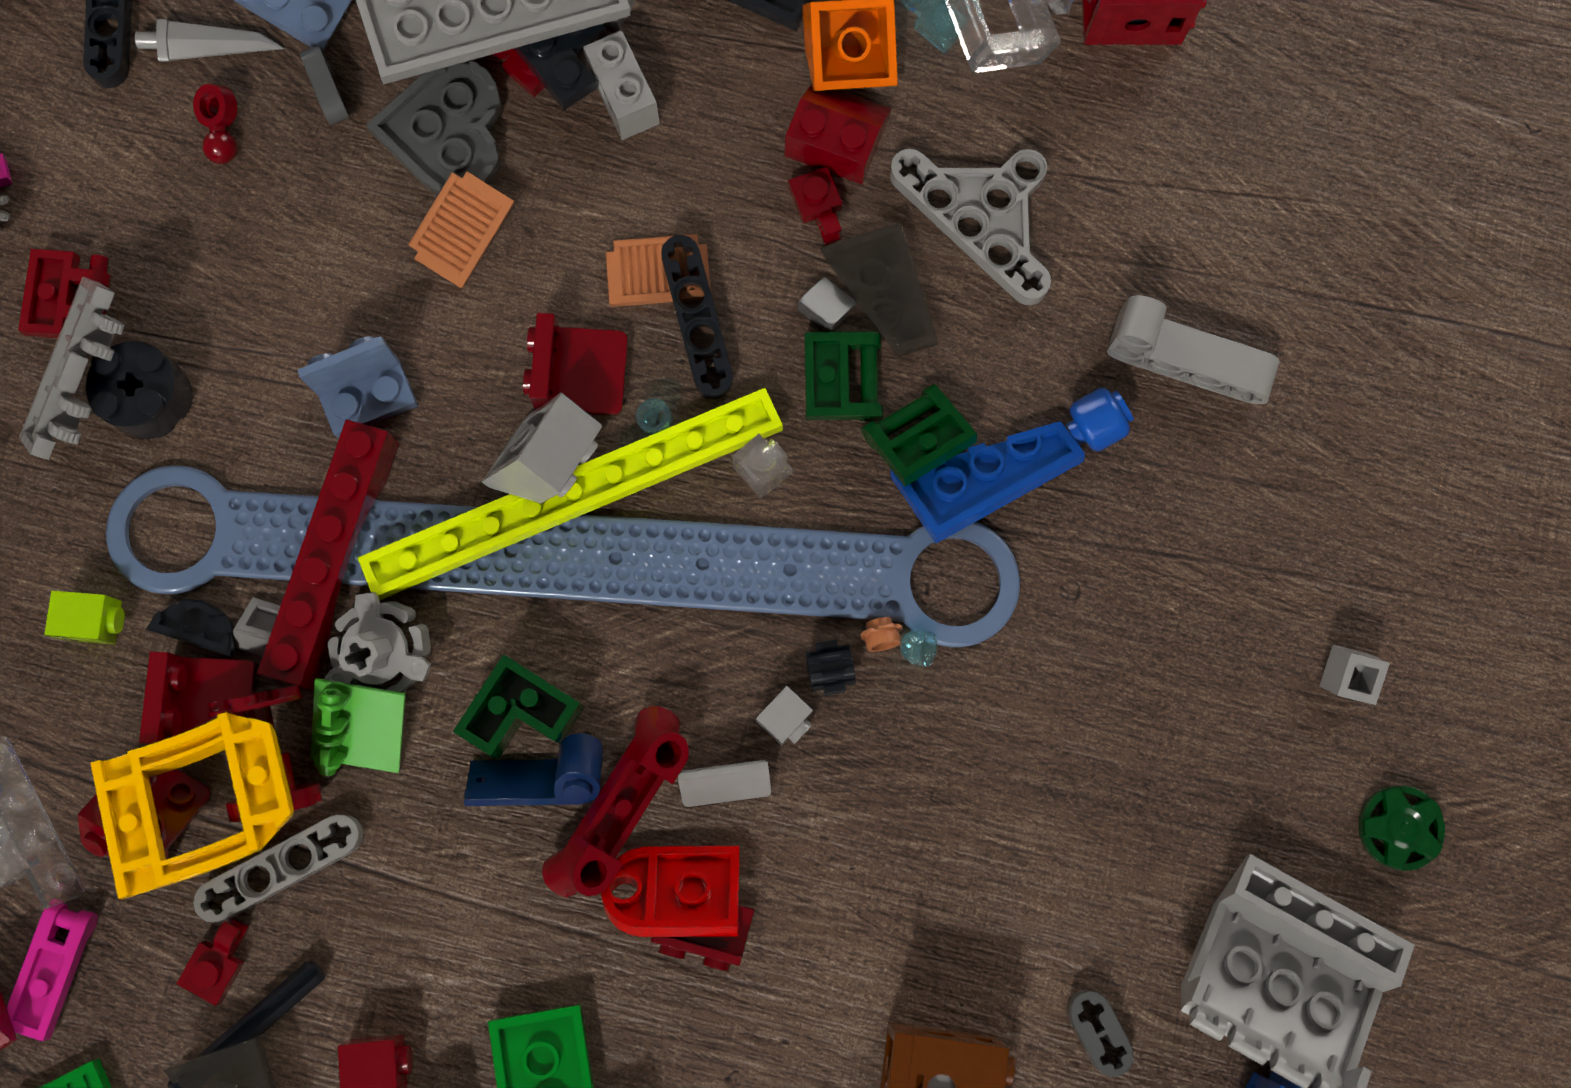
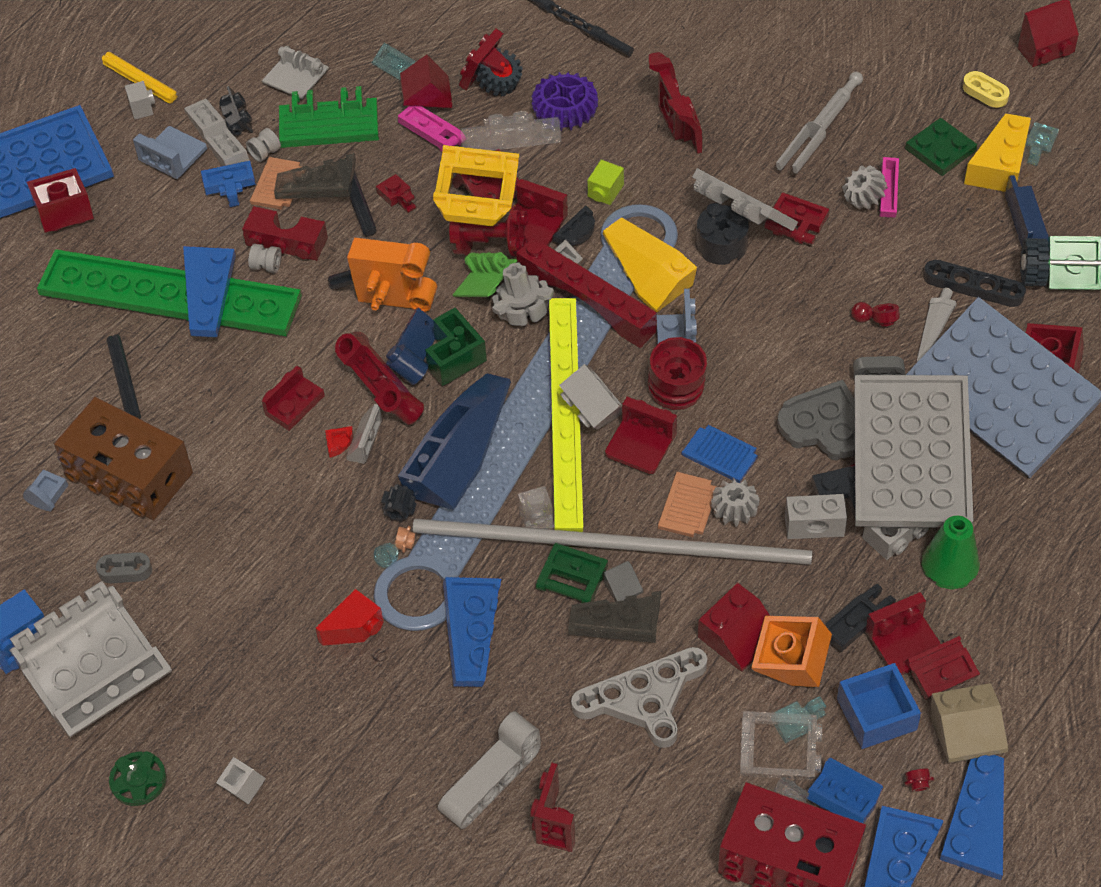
camera: 120 degrees right, 25 degrees down
light grey beam [193,815,364,922] -> none
nougat window [408,171,515,289] -> none
red tile [601,846,740,937] -> none
clear light blue hinge [636,398,673,435] -> none
black beam [661,235,733,399] -> none
light grey plate [756,686,813,746] -> none
dark red plate [788,166,843,245] -> none
dark green plate [861,384,977,486] -> none
blue head [1066,387,1134,452] -> none
none -> red slope [315,589,384,646]
none -> red tile [325,426,353,458]
none -> orange piece [327,237,438,312]
none -> dark blue wedge [398,373,511,510]
none -> light grey piece [413,519,812,565]
none -> dark red bracket [530,762,576,852]
none -> yellow wedge [602,217,697,312]
none -> dark red wheel [648,337,707,410]
none -> blue window [682,425,758,483]
none -> light grey gear [711,478,759,527]

